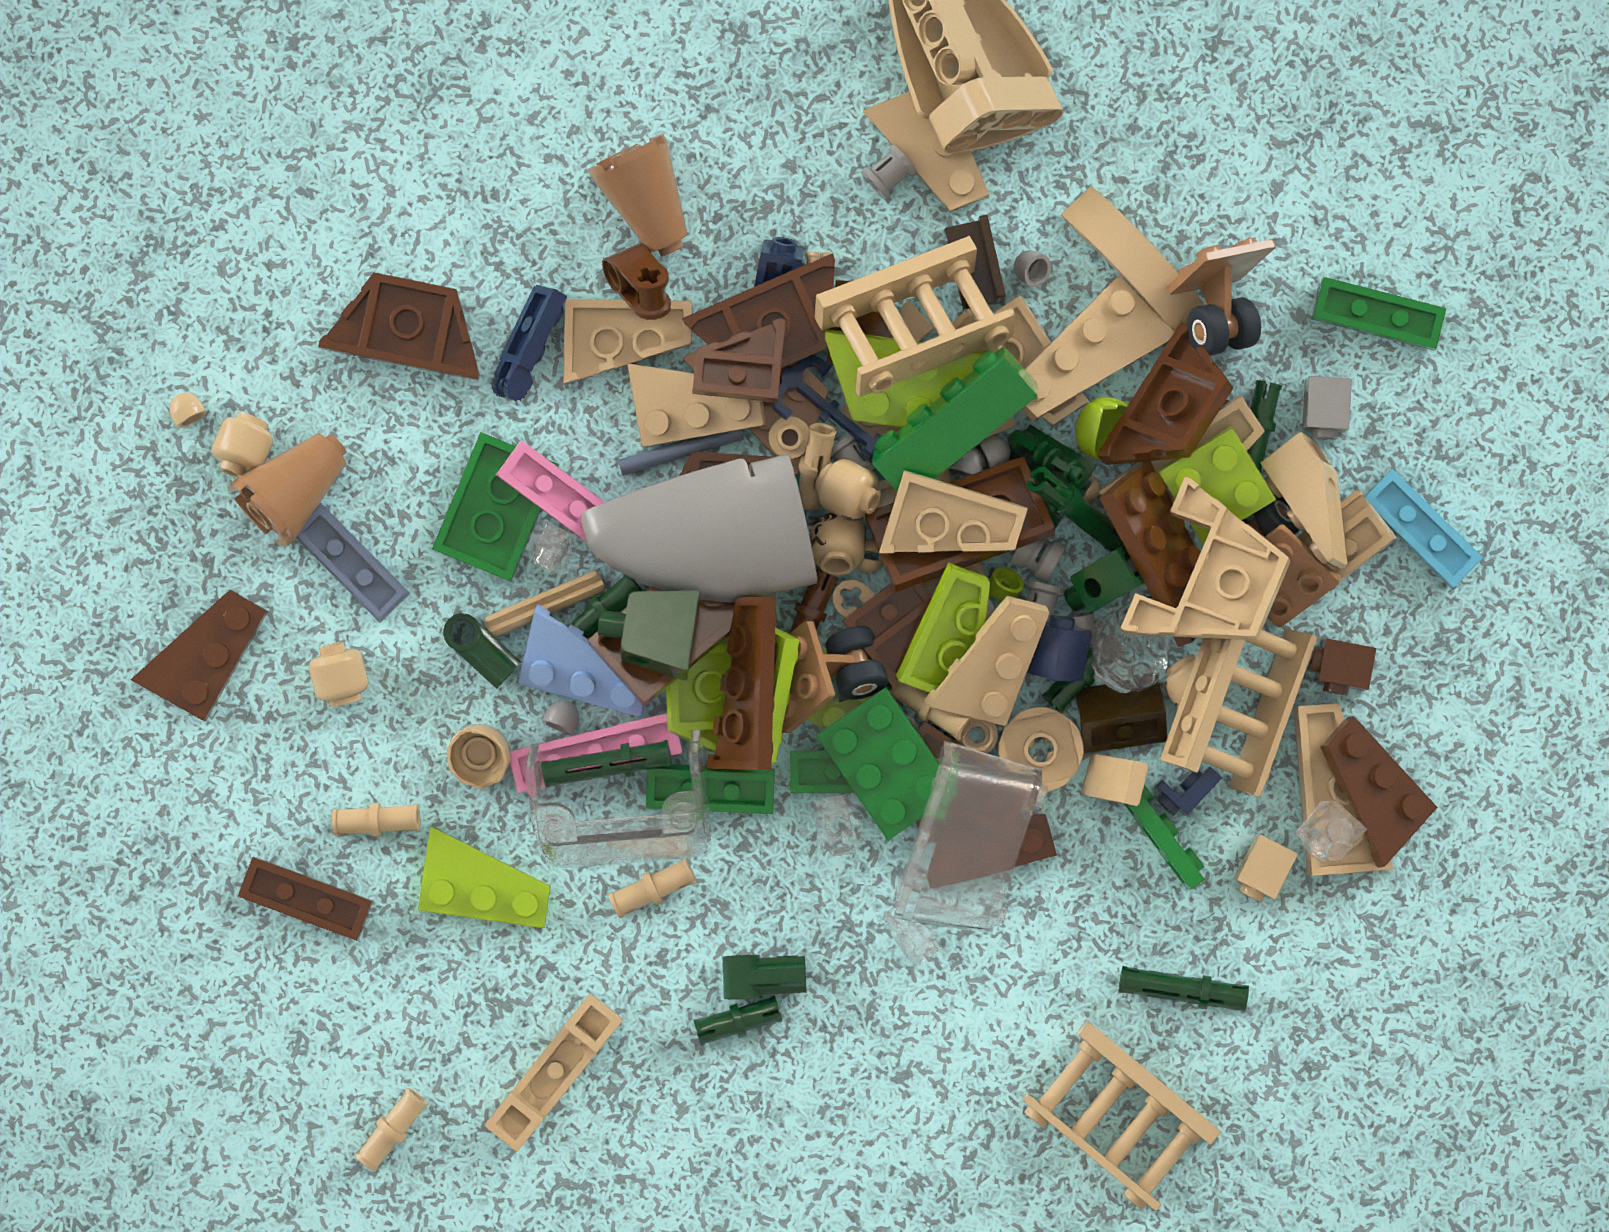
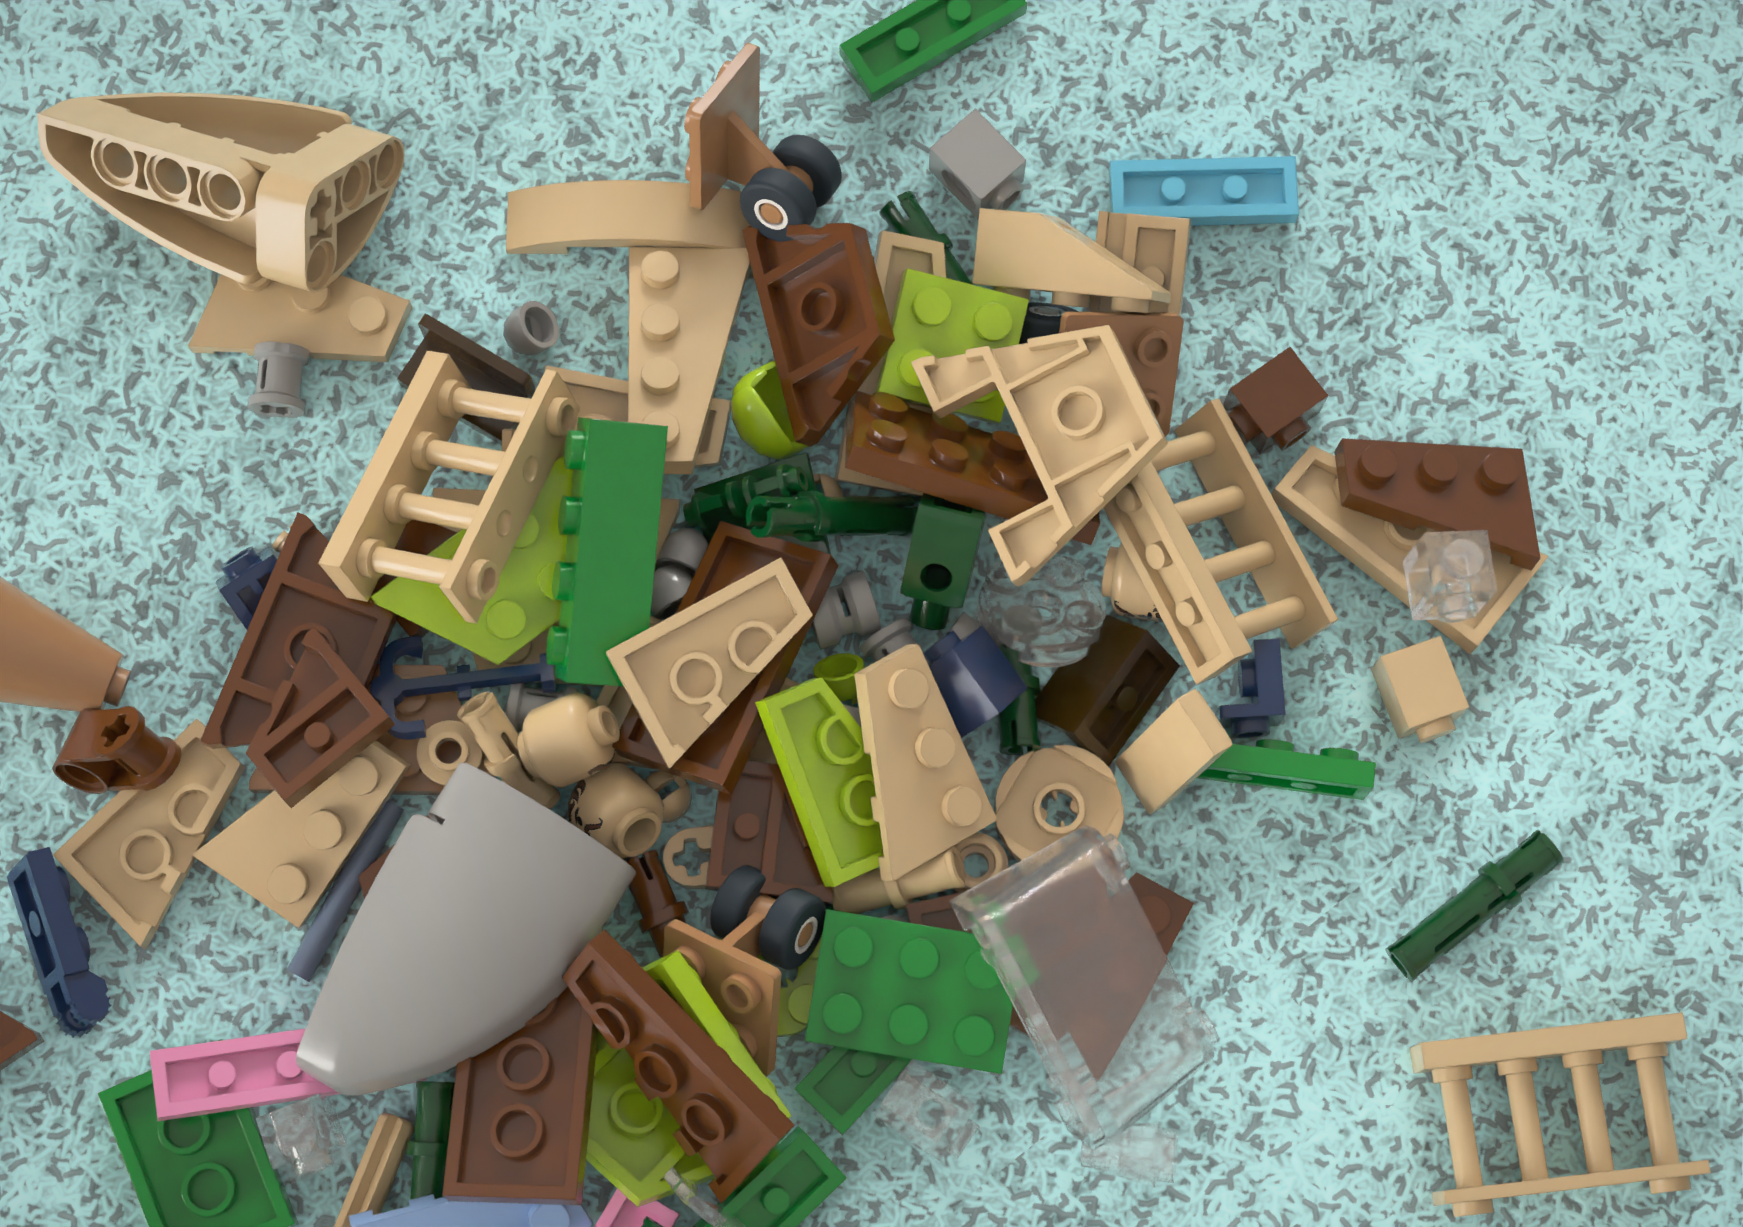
camera: 50 degrees left, 10 degrees down
torso [597,590,699,680] -> none

